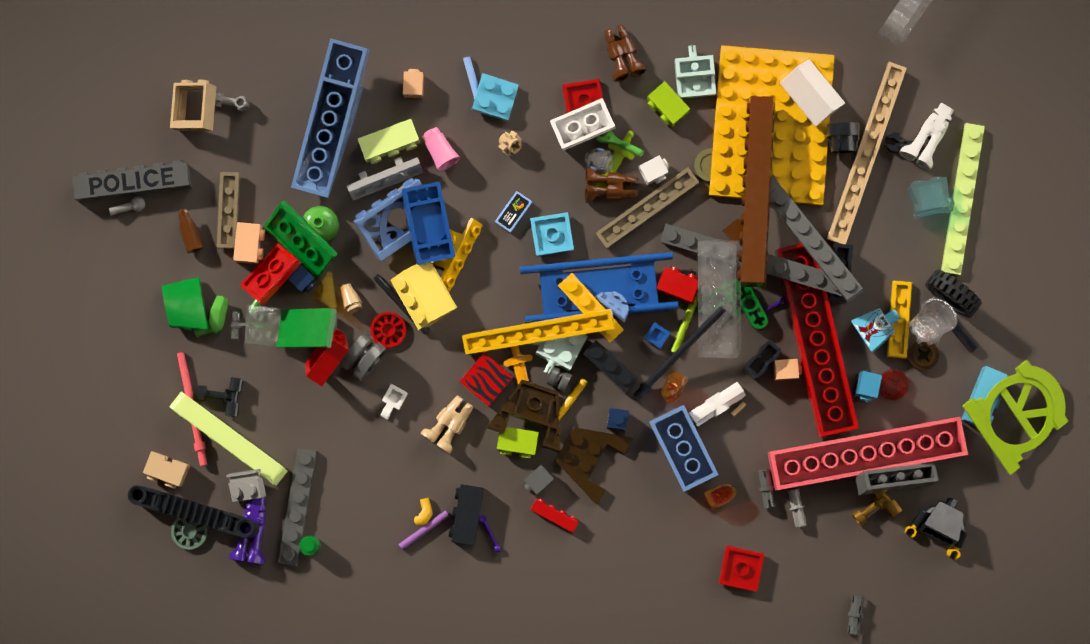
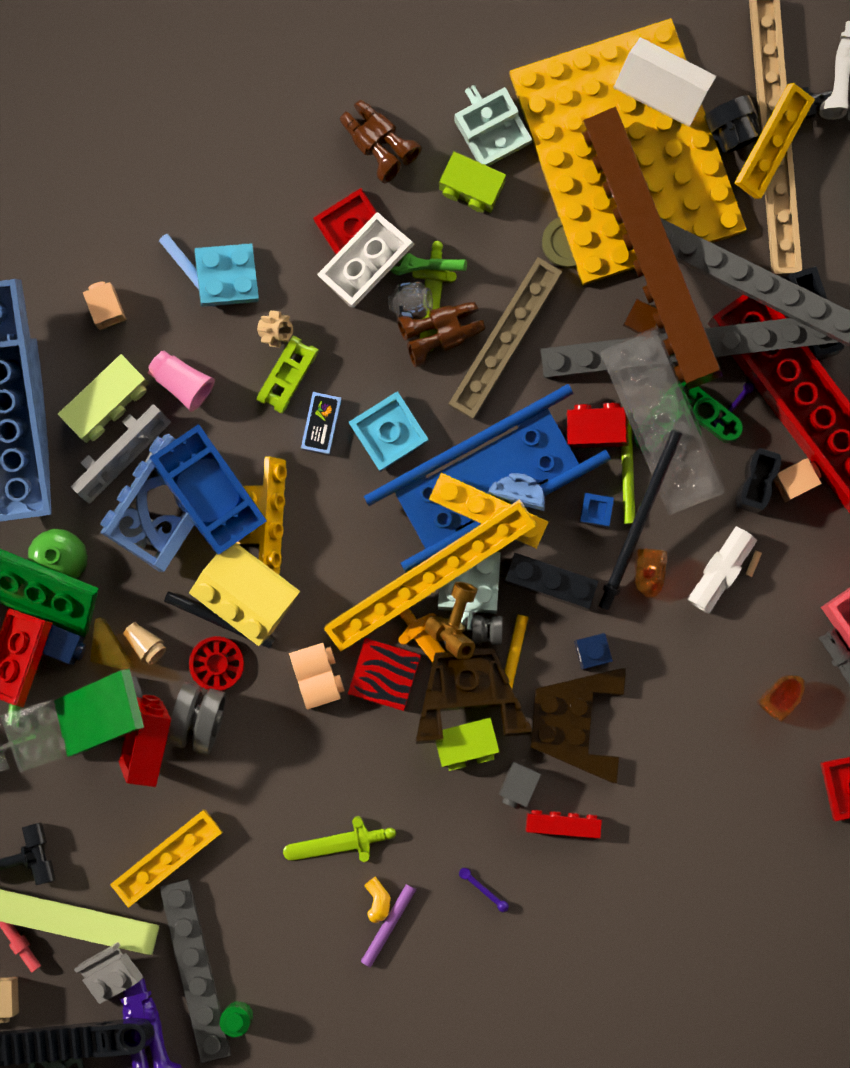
camera: 20 degrees left, 0 degrees up
white plate [381,384,408,420] -> none
tan piece [420,395,473,454] -> none
black brick [448,484,484,546] -> none
white brick [639,155,669,186] -> none
medium blue brick [649,405,719,492] -> none
none -> yellow plate [110,809,223,908]
none -> lime plate [257,335,319,414]
none -> lime sword [283,816,396,862]
none -> light nougat brick [289,643,345,710]
none -> pearl gold bar [425,582,477,659]
none -> yellow plate [735,83,815,199]

